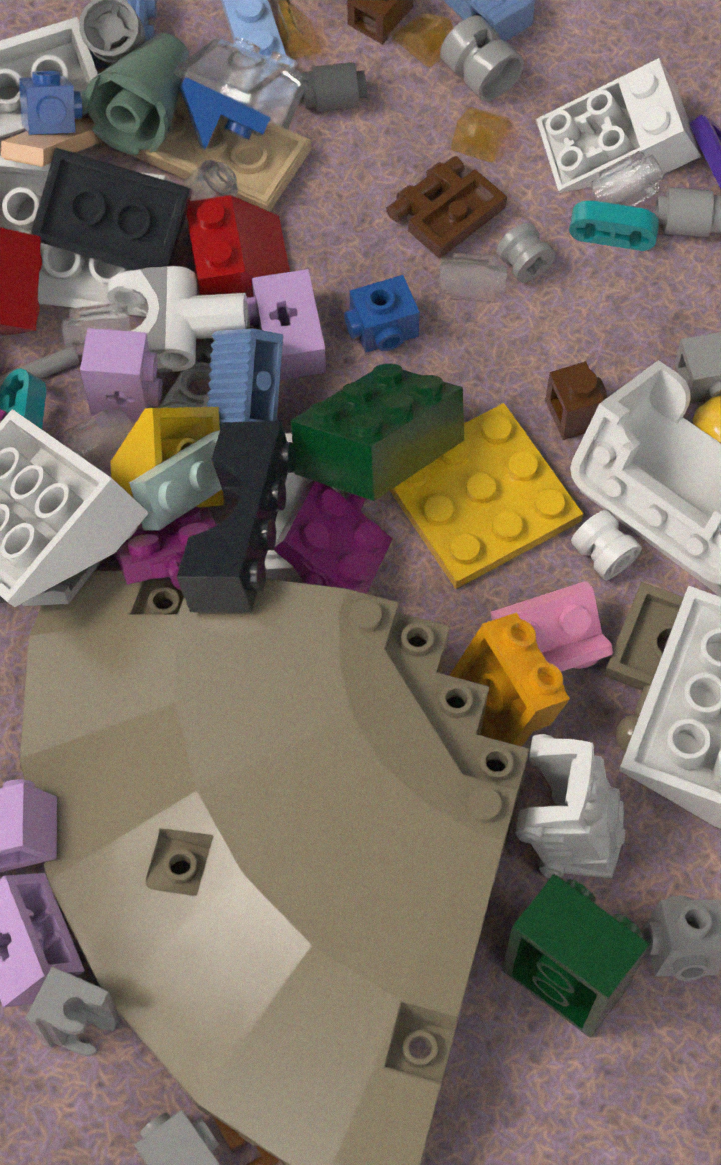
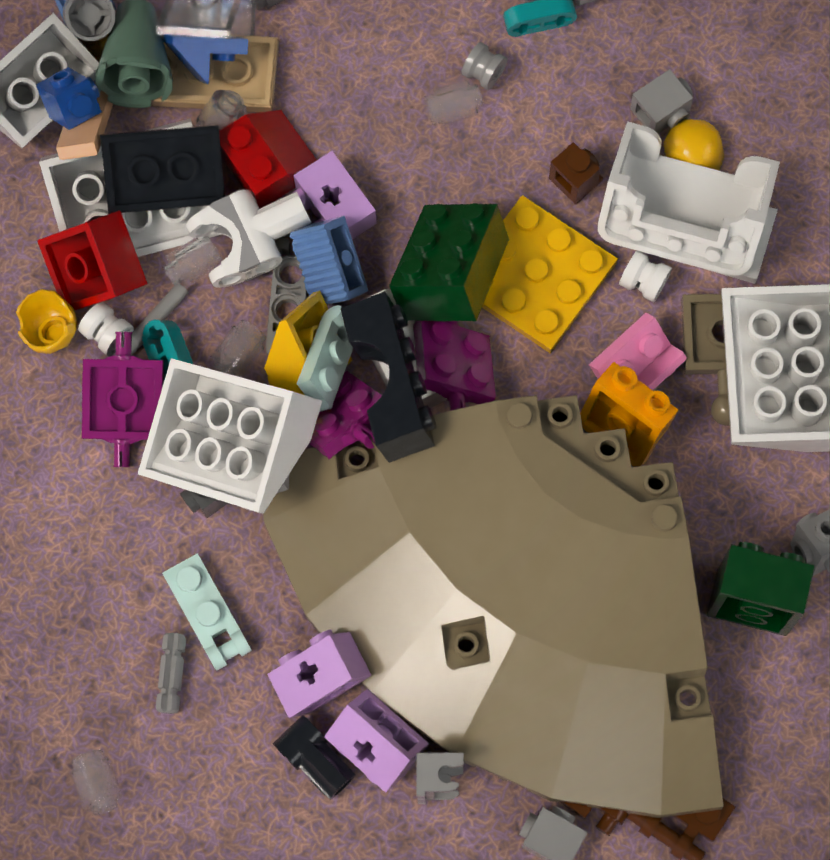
camera: 20 degrees left, 10 degrees up
lavender brick [80,328,162,423] -> none
blue brick [344,275,420,353] -> none
reddish brown plate [386,156,507,259] -> none
white piece [515,734,625,878] -> none

